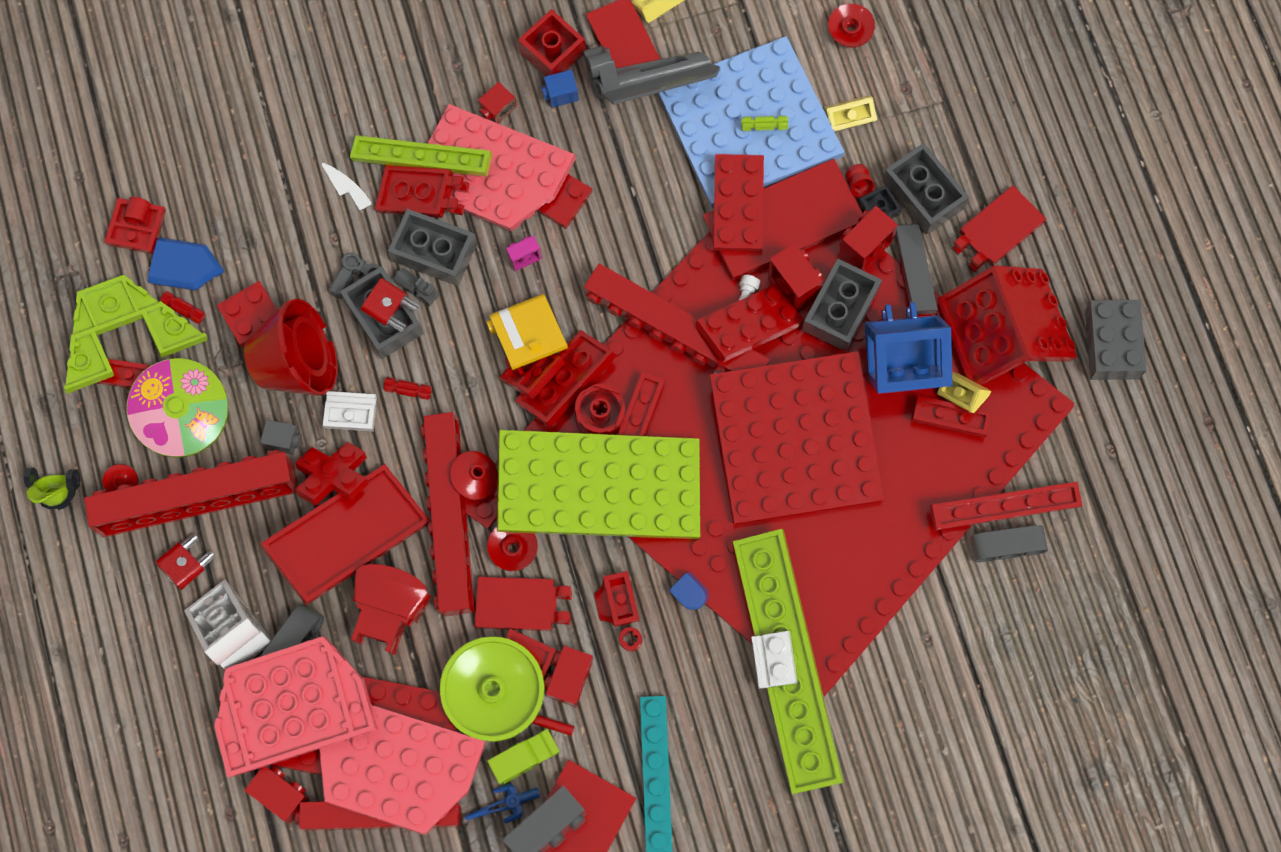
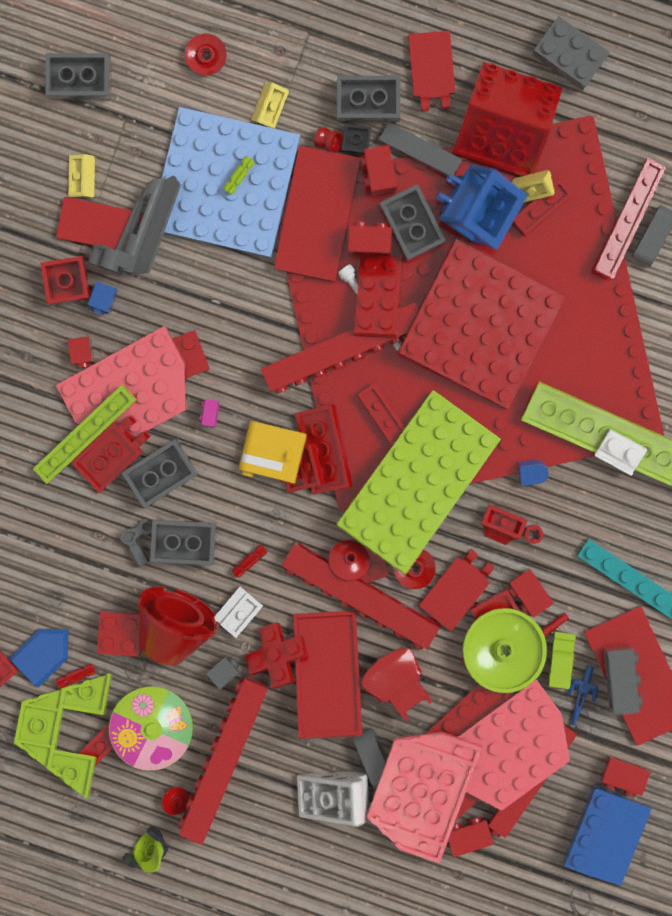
camera: 55 degrees left, 15 degrees up
red piece [155,533,215,590] -> none
white sticker [322,163,371,210] -> none
red piece [360,278,419,332] -> none
dark grey bar [394,268,439,306] -> none
red brick [575,384,625,435] -> none
red plate [713,154,764,252] -> none

